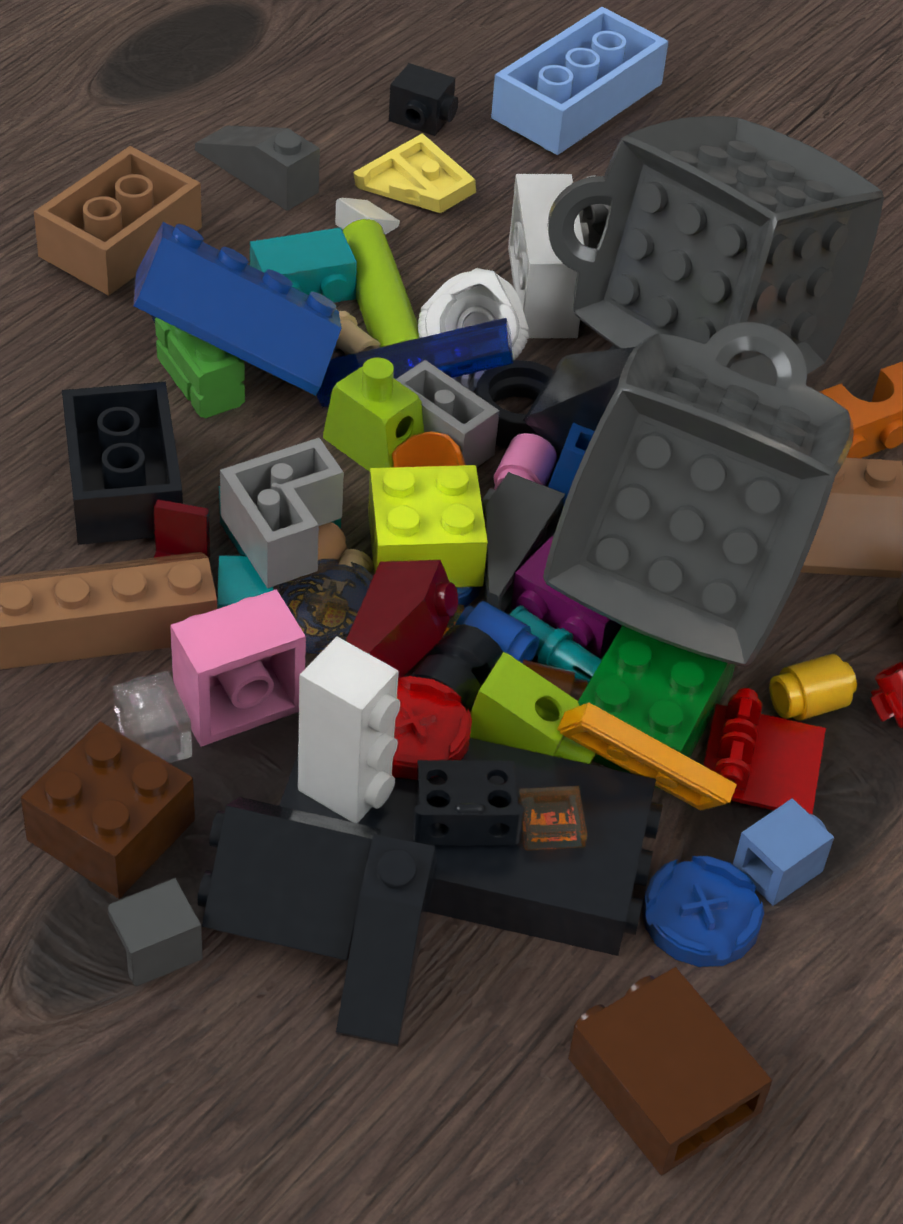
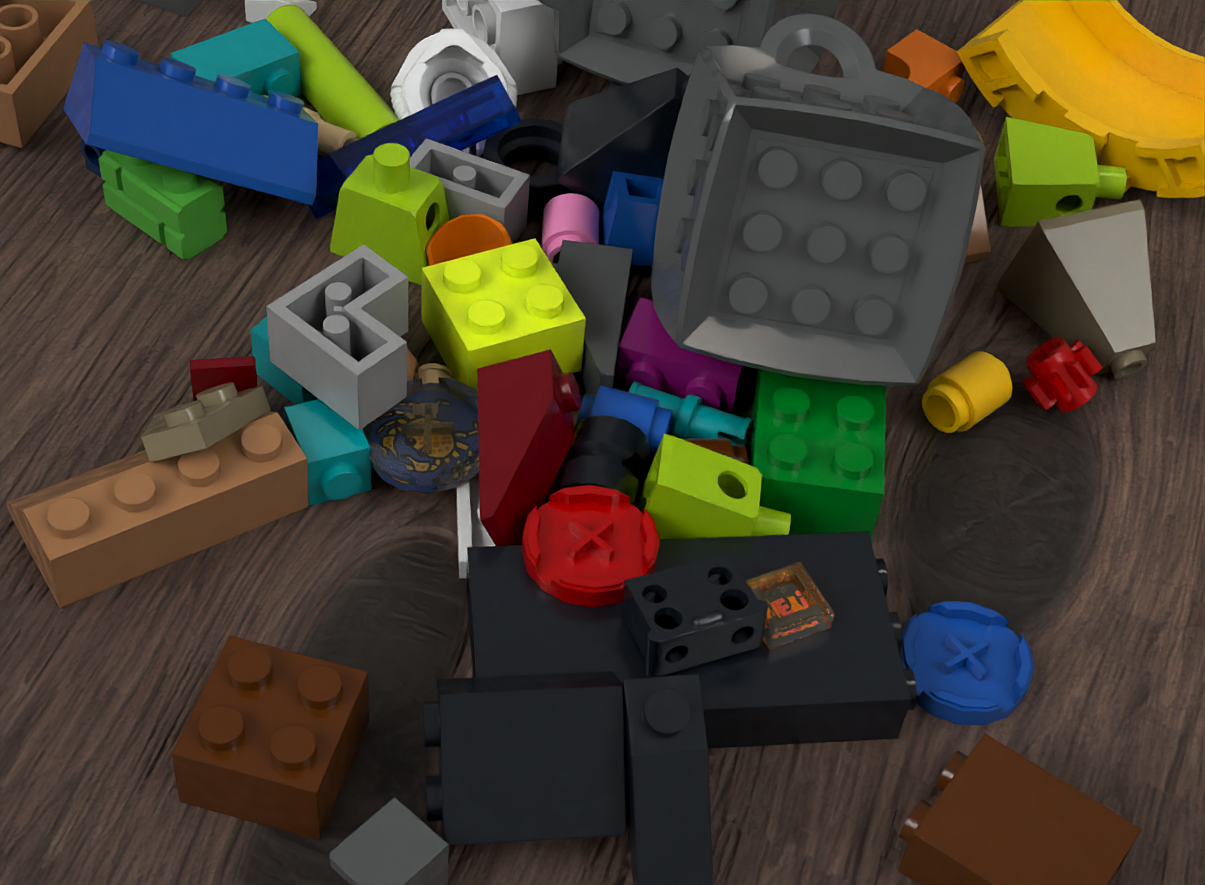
camera: 20 degrees left, 0 degrees up
black brick [62,381,183,545] -> none
clear brick [113,670,192,763] -> none
bright pink brick [170,589,306,747] -> none
white brick [298,636,400,823] -> none
light orange tile [557,702,737,811] -> none
red hinge [703,688,826,814] -> none
medium blue brick [733,798,834,906] -> none
none -> dark tan wing [141,382,271,462]

